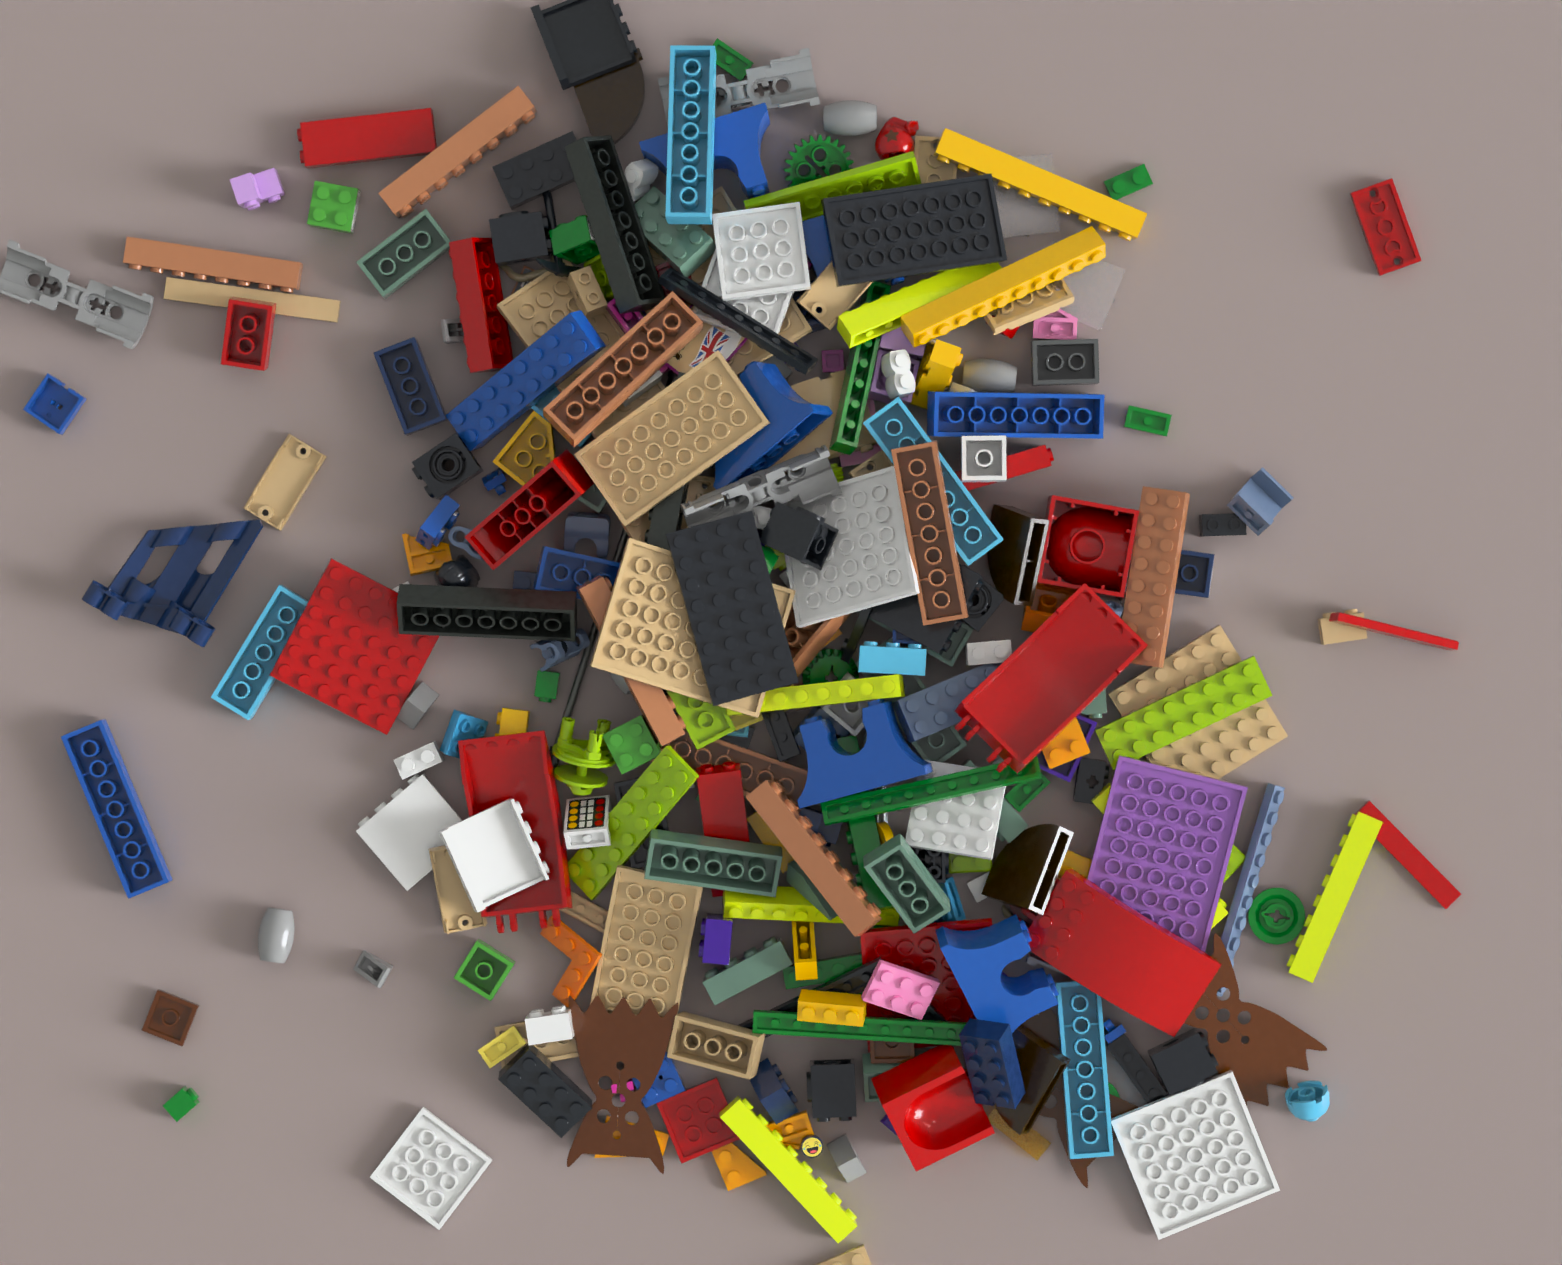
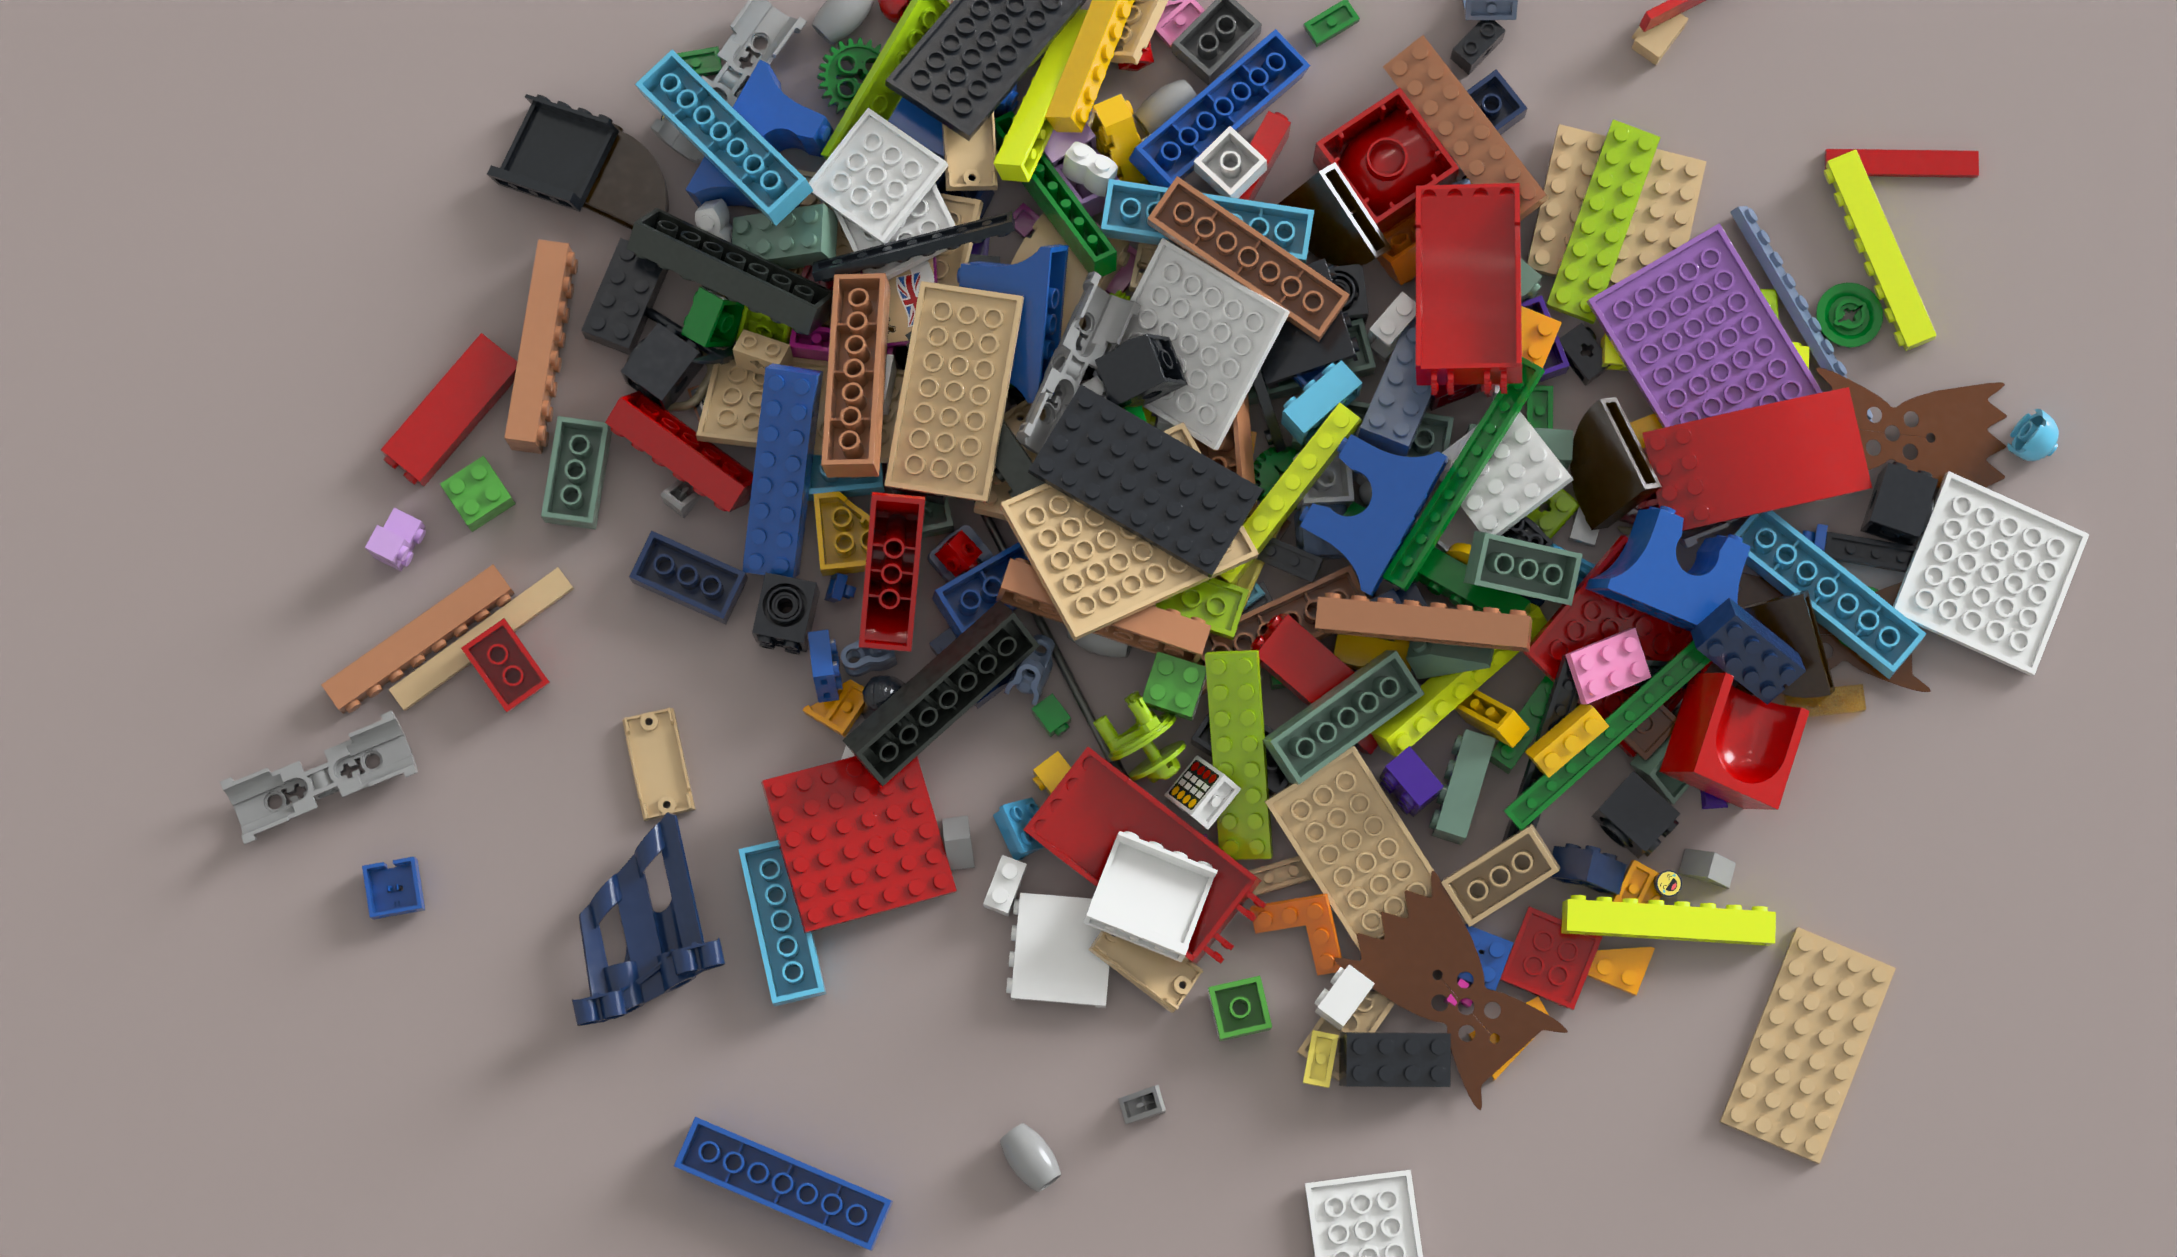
camera: 45 degrees left, 10 degrees down
none -> red brick [934,530,983,577]

